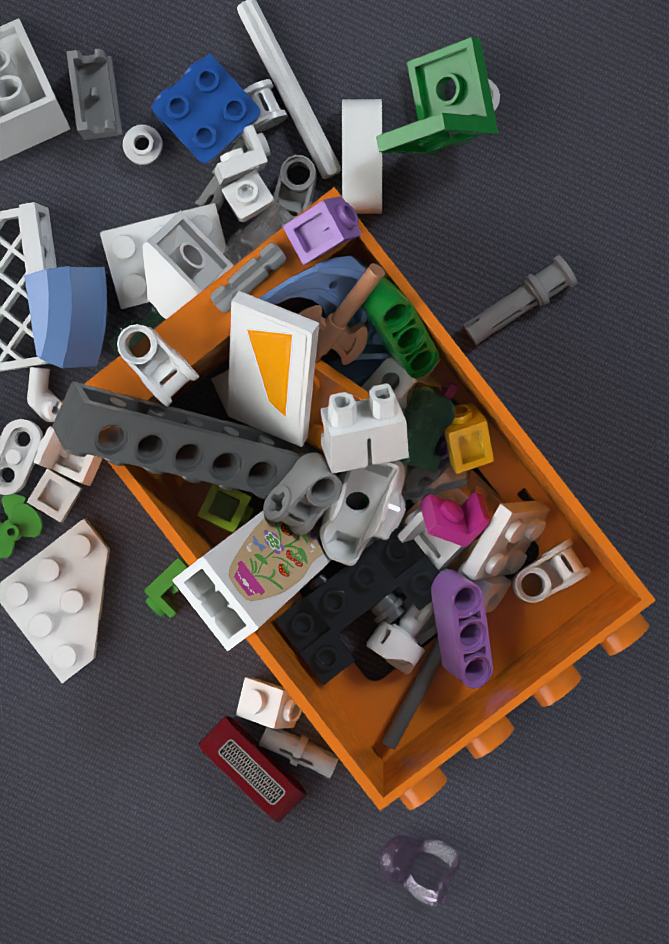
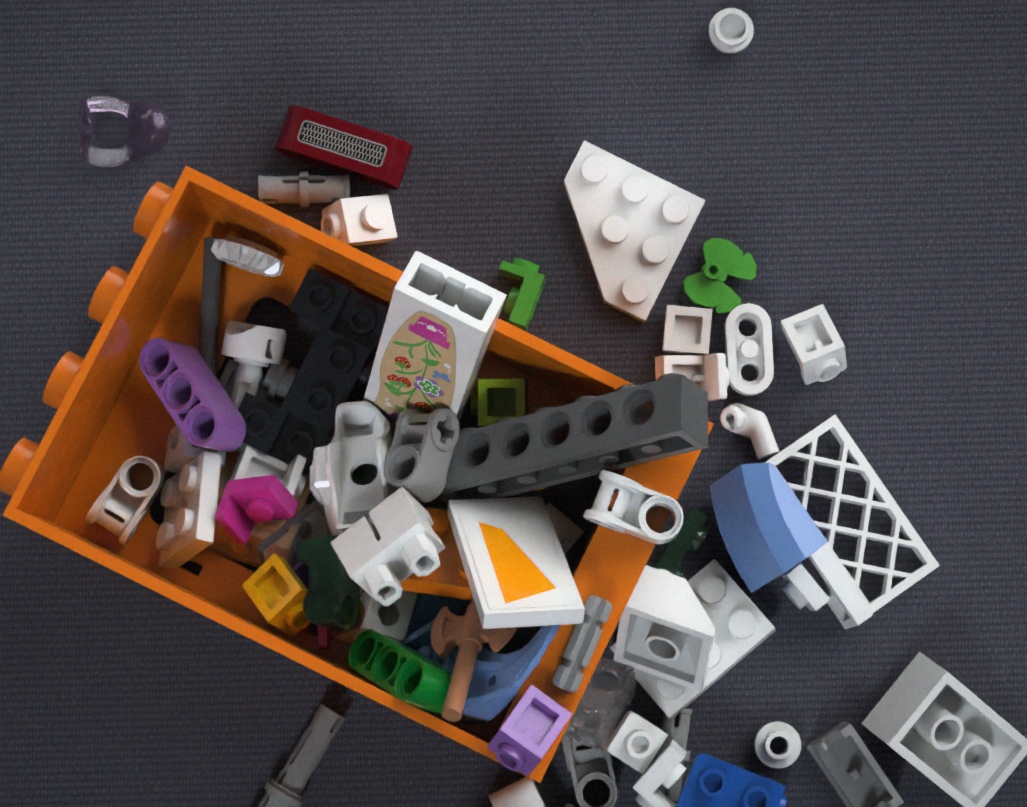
camera: 155 degrees right, 5 degrees down
none -> white gear [211,235,284,277]
none -> white plate [781,563,831,611]

